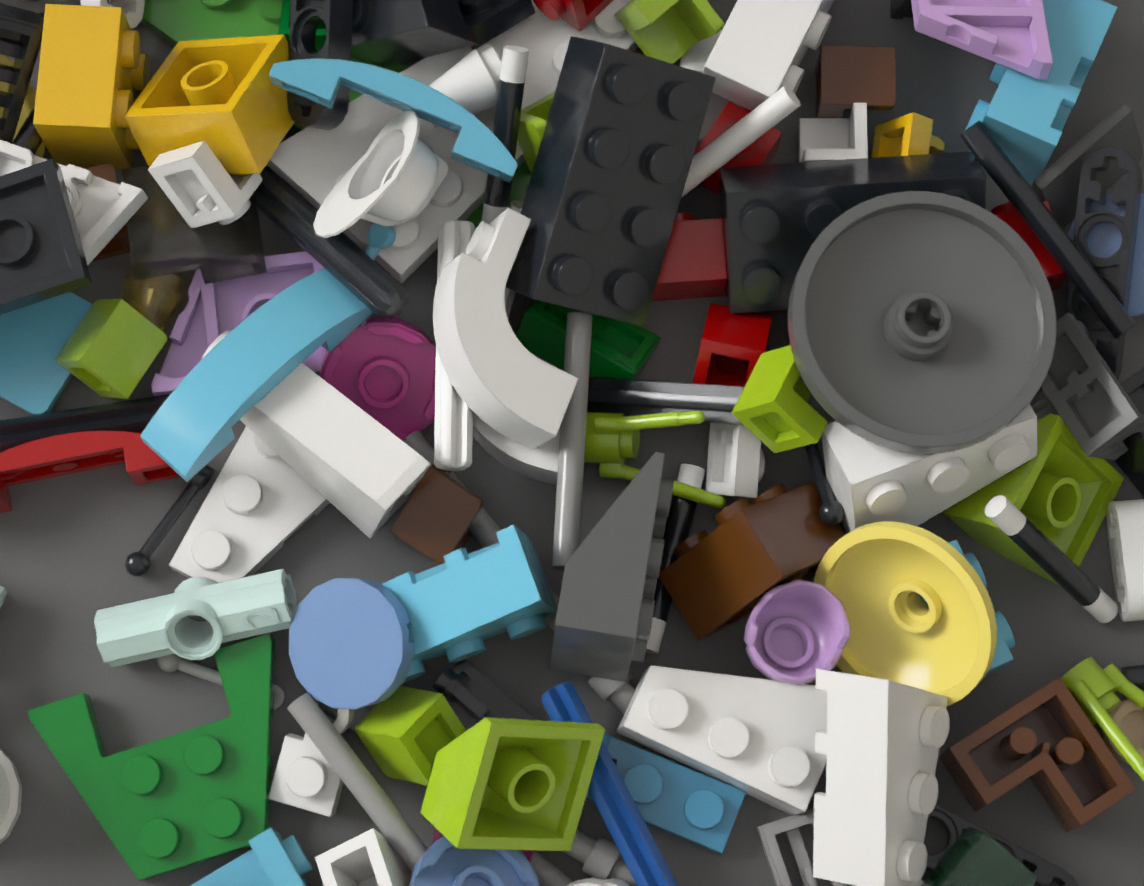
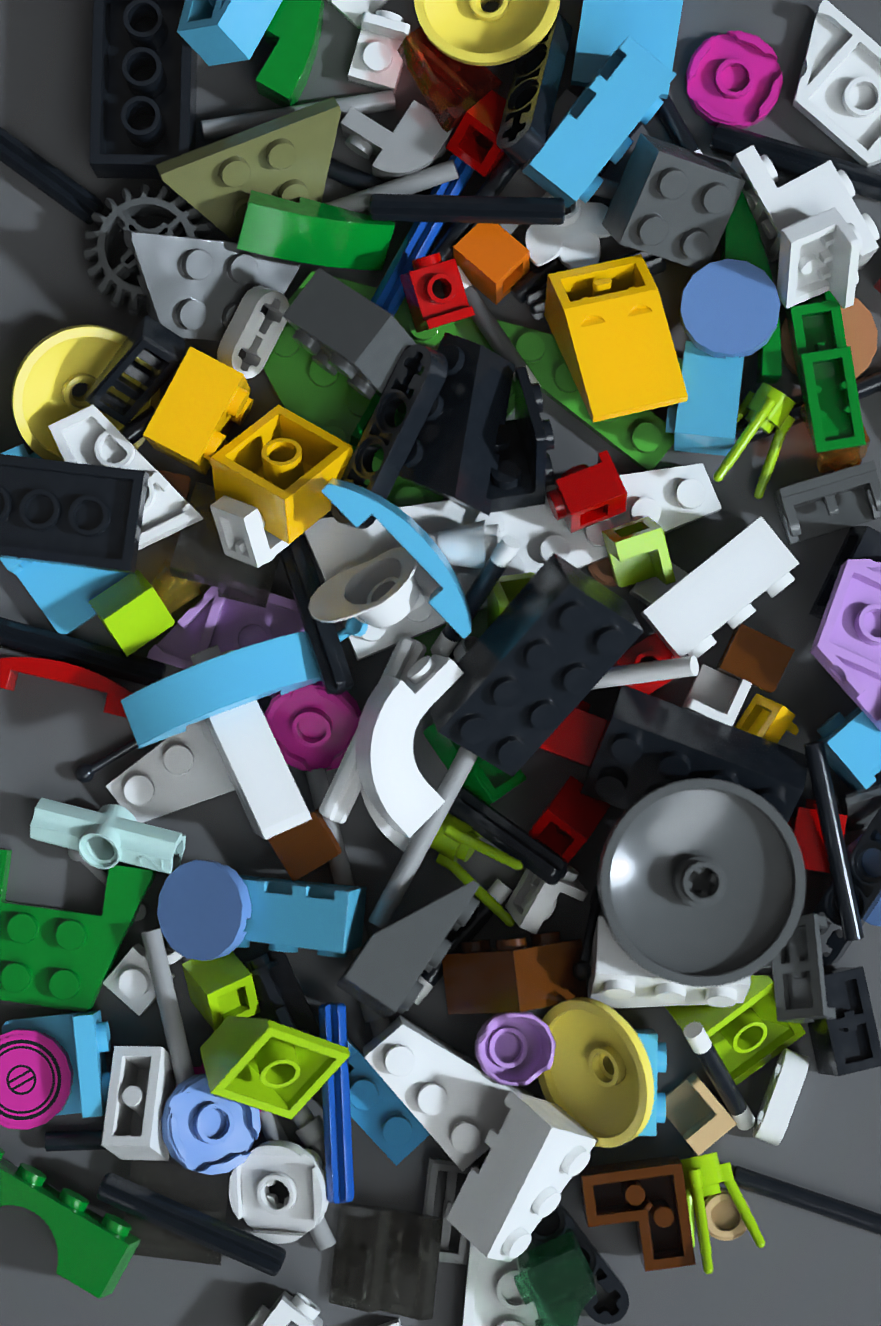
camera: 25 degrees right, 10 degrees up
lime panel [731,345,828,454] -> none
none -> tan panel [666,1072,737,1156]

